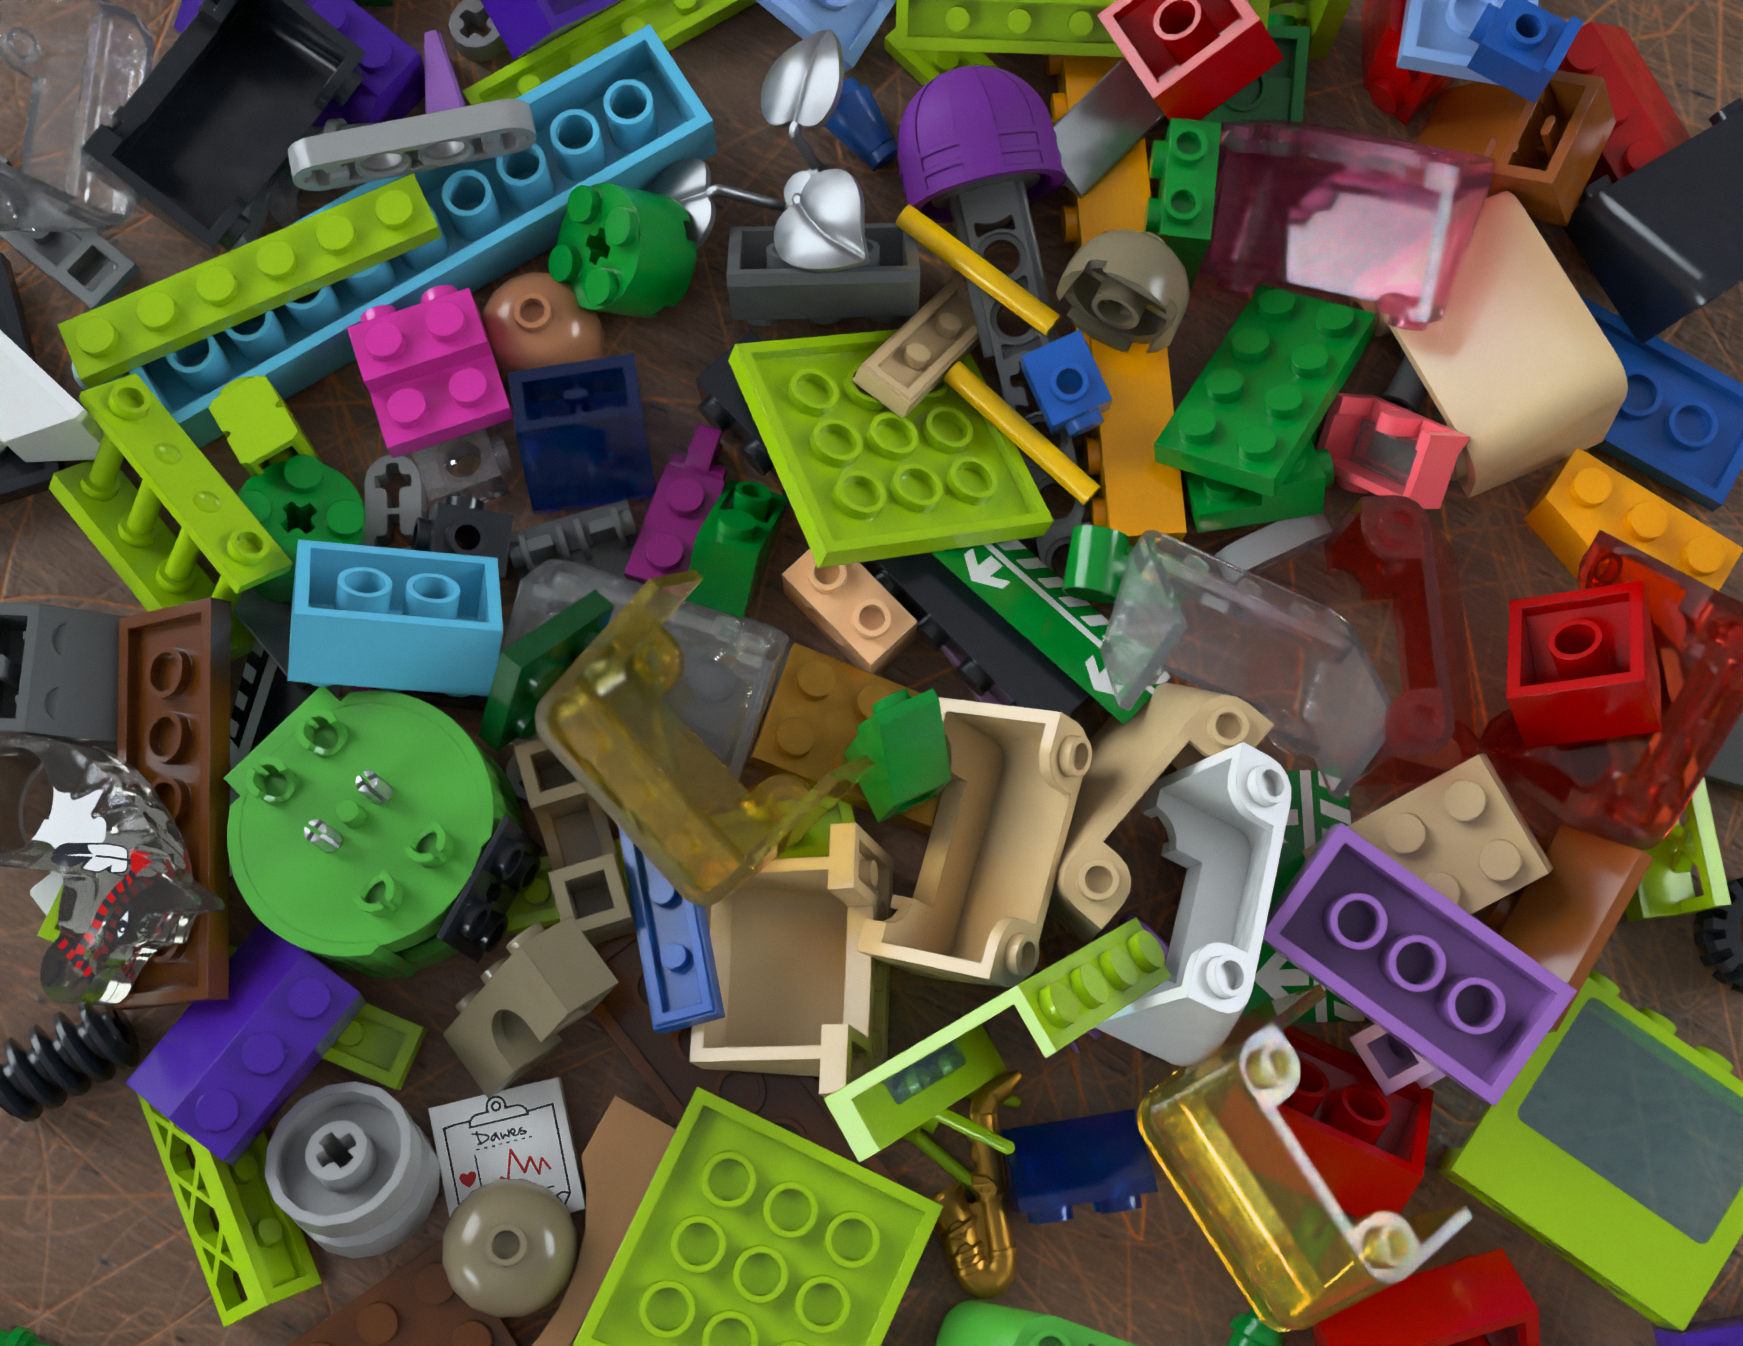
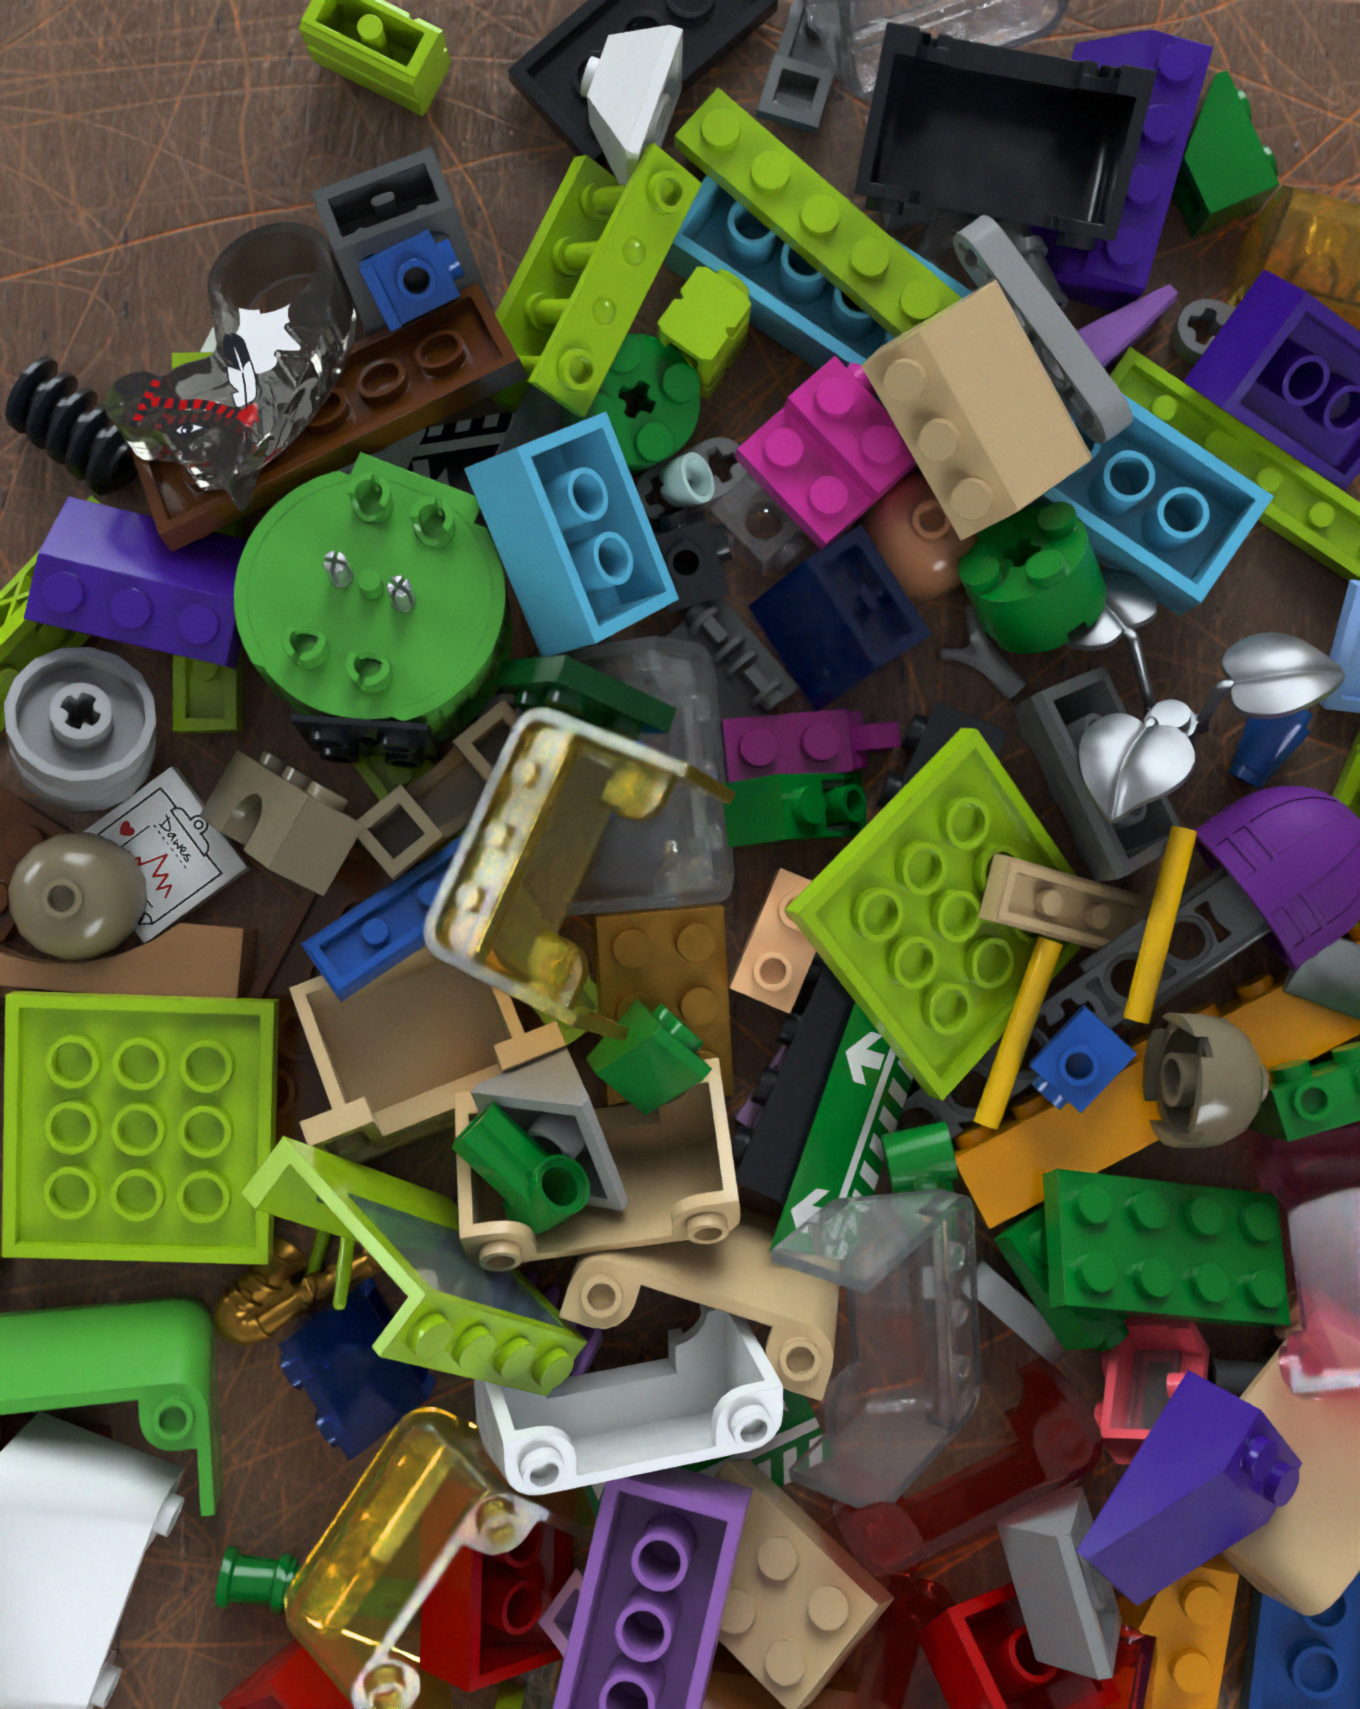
camera: 65 degrees right, 10 degrees up
none -> blue brick [359,229,465,332]
none -> green piece [451,1101,590,1236]
none -> light grey slope [470,1047,629,1211]
none -> light aqua hinge [659,452,715,508]
none -> tan slope [861,279,1092,540]
none -> light grey bar [940,605,1026,700]
none -> light grey slope [996,1486,1122,1680]
none -> dark purple slope [1076,1370,1303,1606]

